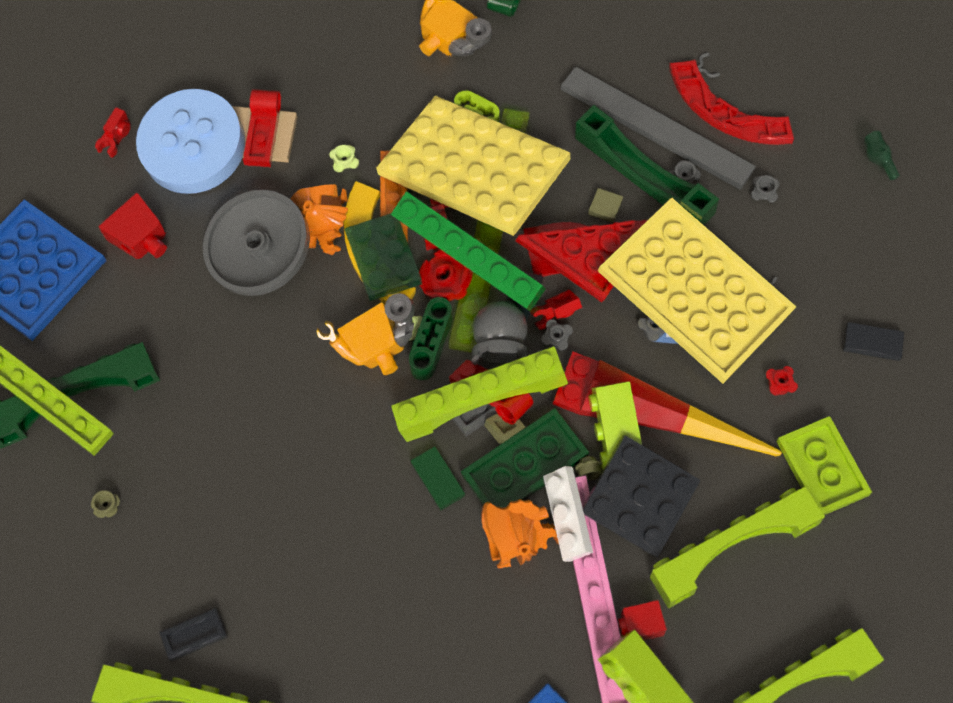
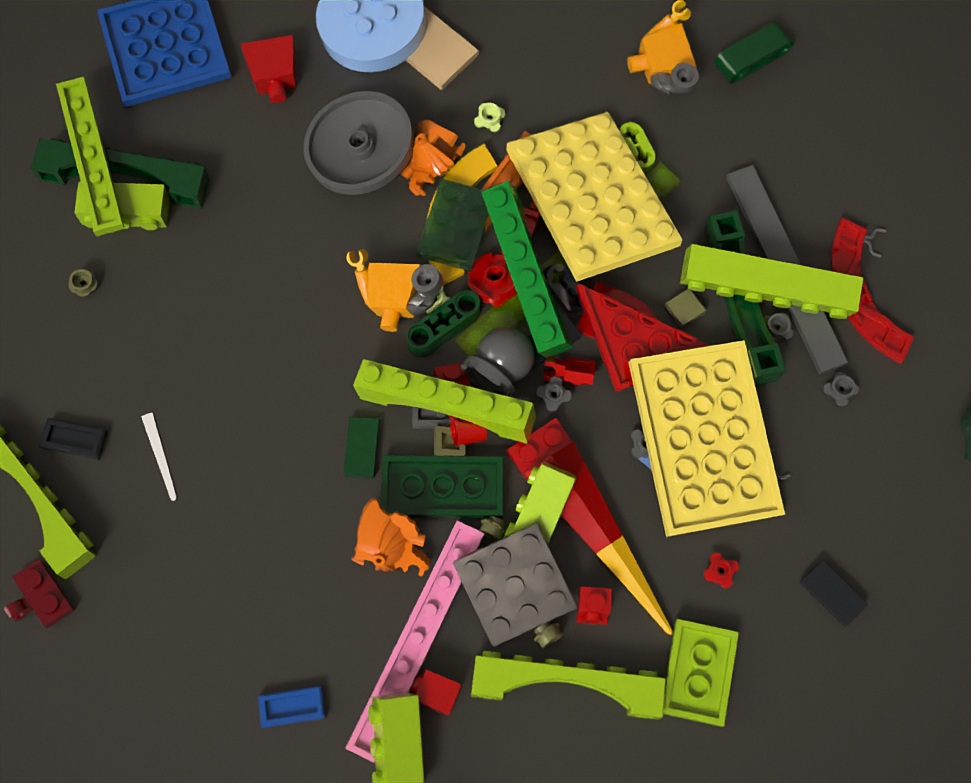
camera: 30 degrees right, 5 degrees up
red plate [243,89,281,167] -> none
white plate [543,466,593,562] -> none
none -> lime brick [74,182,170,230]
none -> white sticker [141,412,177,501]
none -> olive plate [534,621,563,649]
none -> black beam [543,264,584,313]
none -> red brick [576,586,612,625]
none -> lime brick [680,244,863,319]

